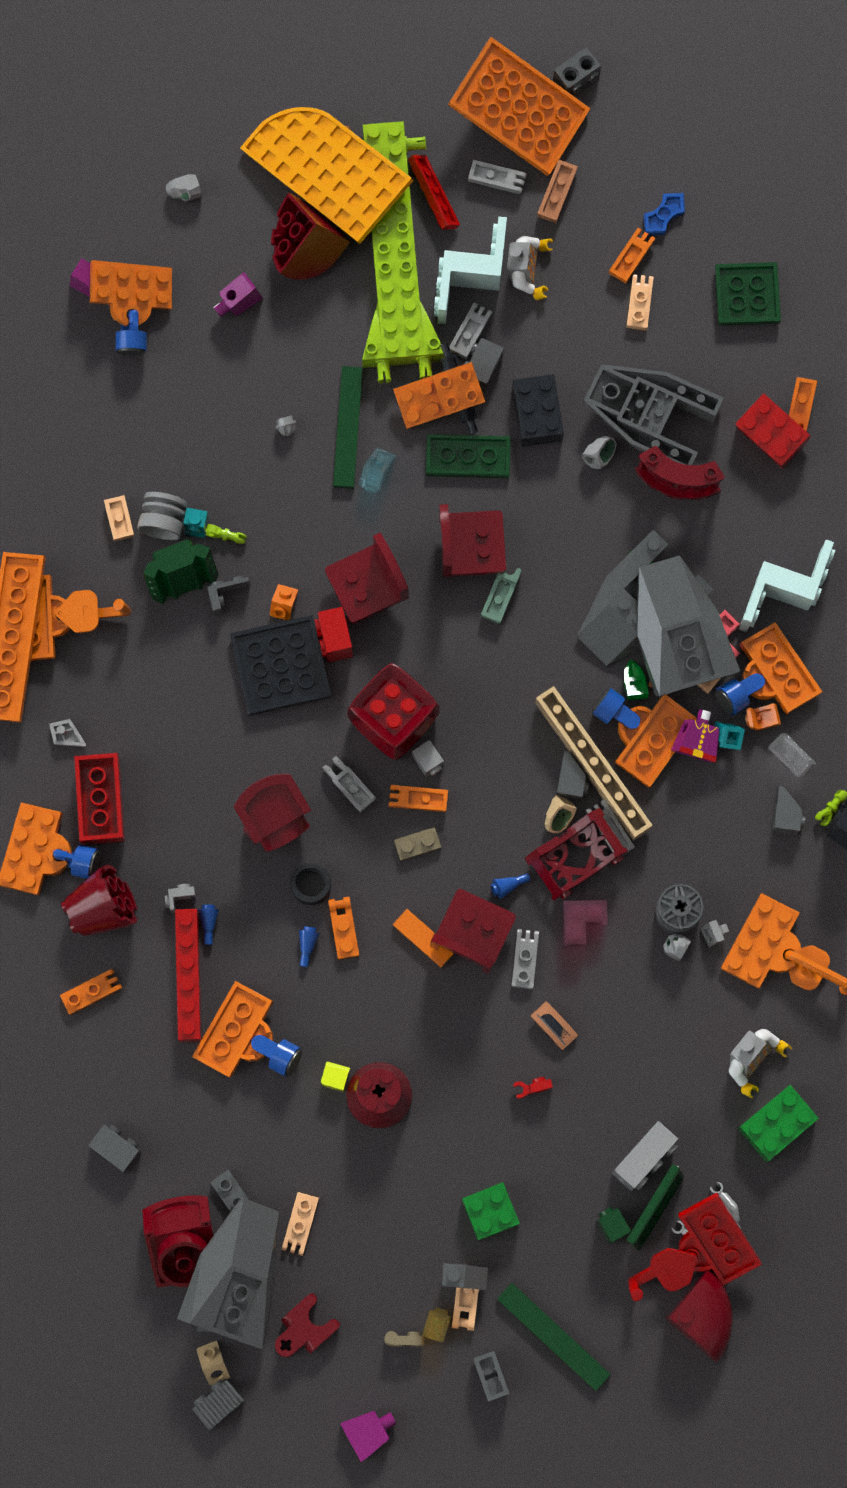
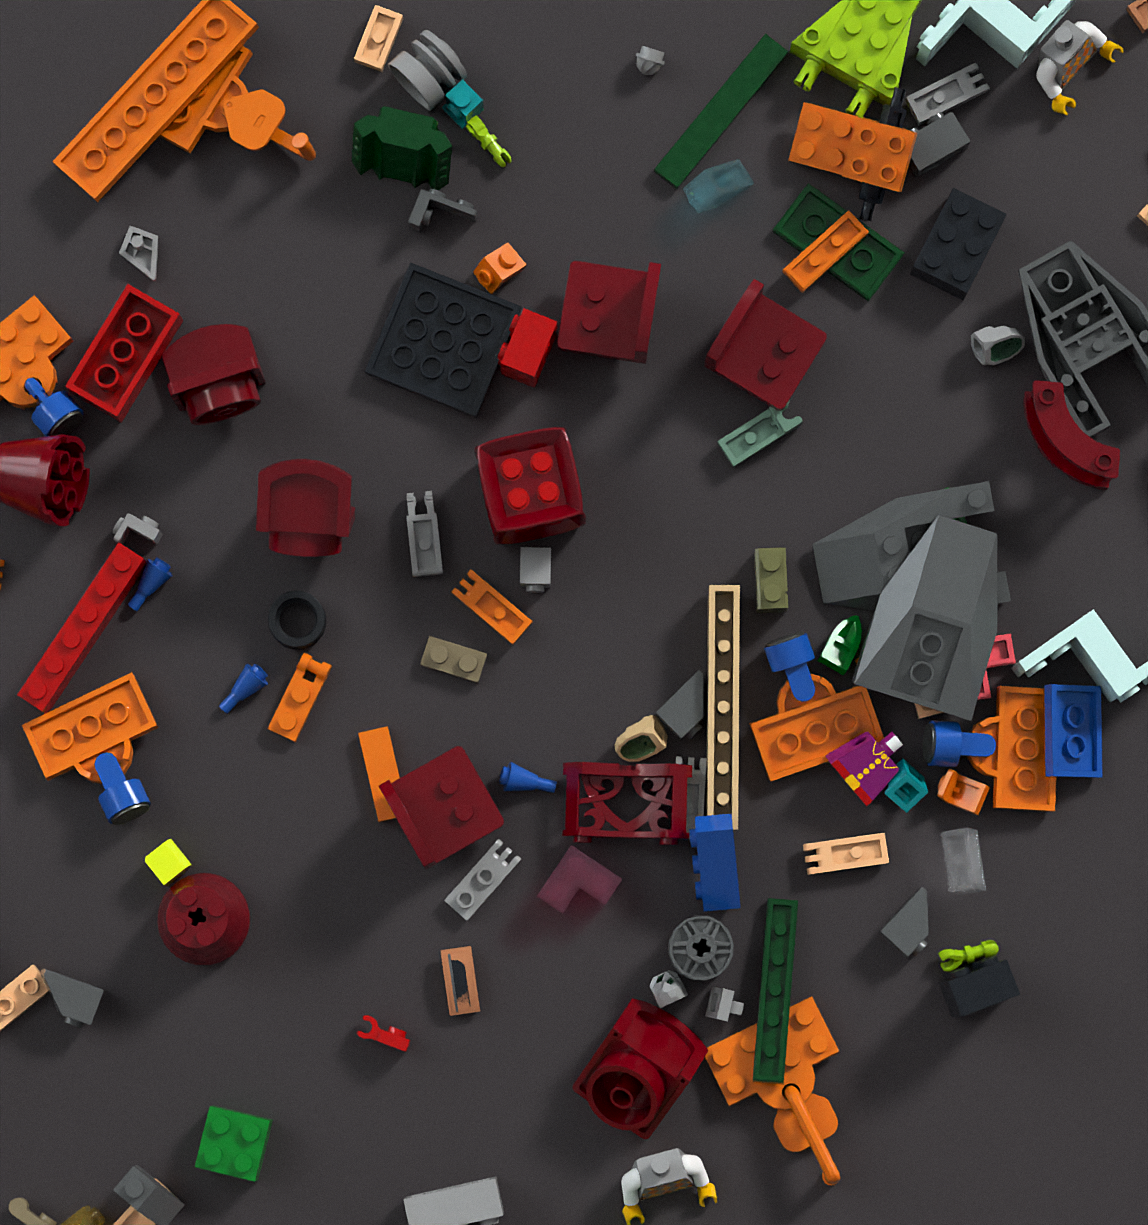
camera: 35 degrees right, 5 degrees up
none -> dark grey slope [40,968,104,1028]
none -> dark red piece [162,324,266,425]
none -> dark red piece [572,998,708,1139]
none -> blue brick [689,813,740,911]
none -> dark green tile [753,898,798,1085]
none -> olive brick [754,548,788,613]
none -> orange tile [782,210,869,293]
none -> light nougat hinge [803,833,889,875]
none -> blue plate [1044,684,1102,778]

